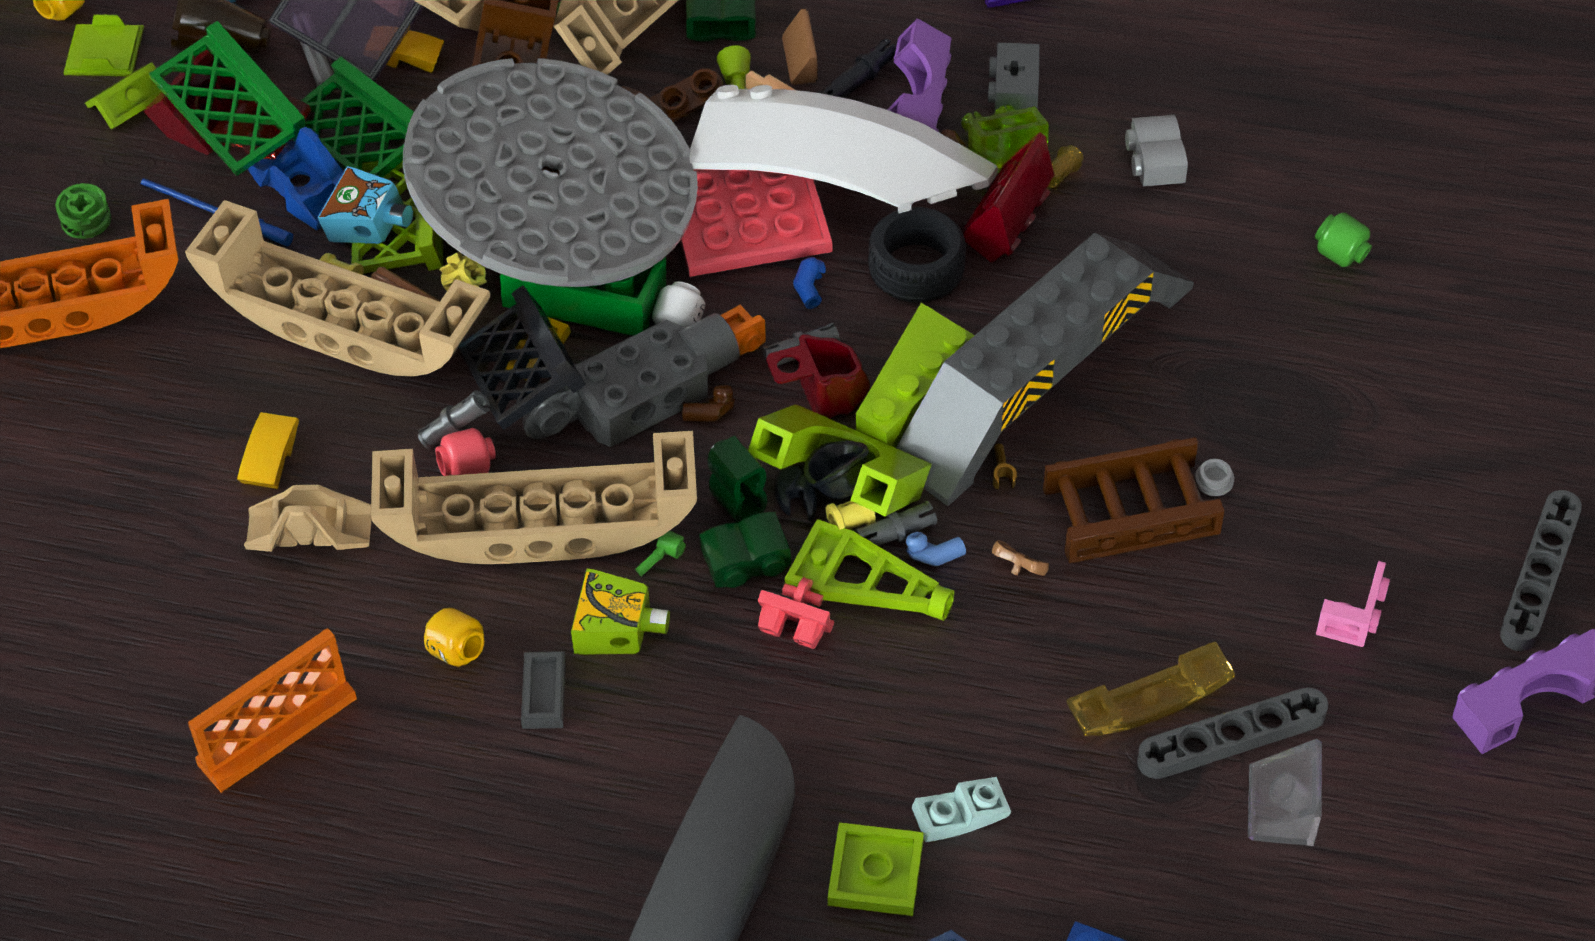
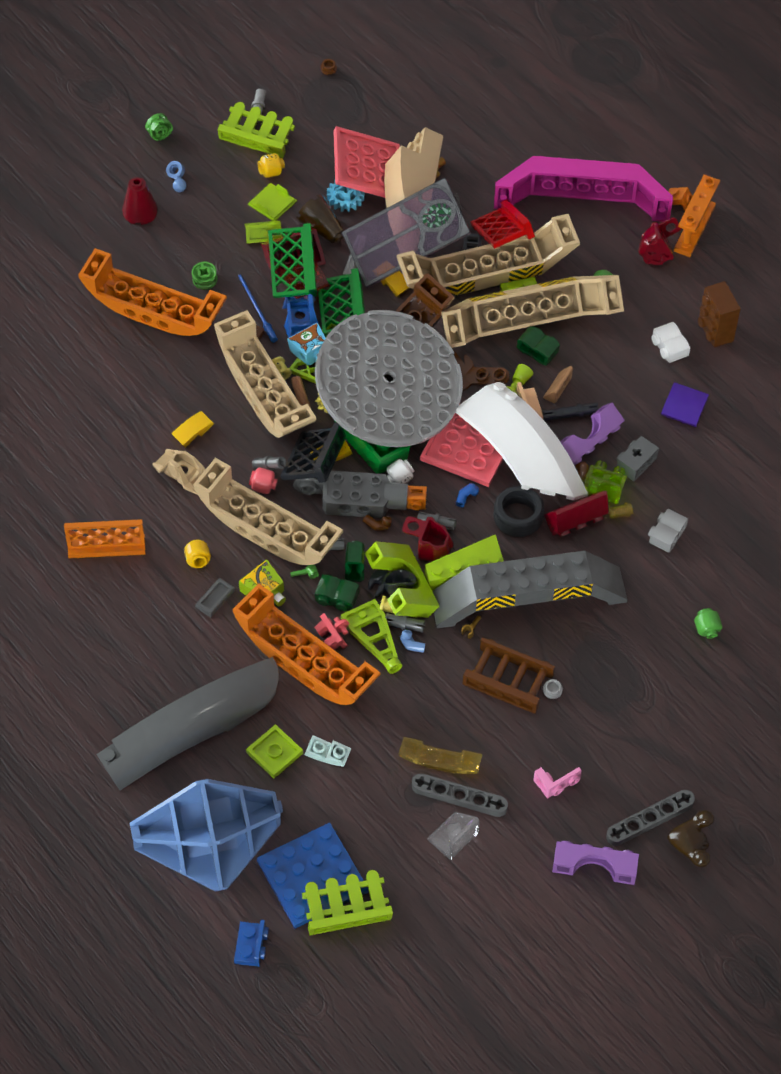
camera: 35 degrees right, 5 degrees up
medium nougat piece [992,540,1049,576] -> none
none -> orange slope [233,583,381,705]

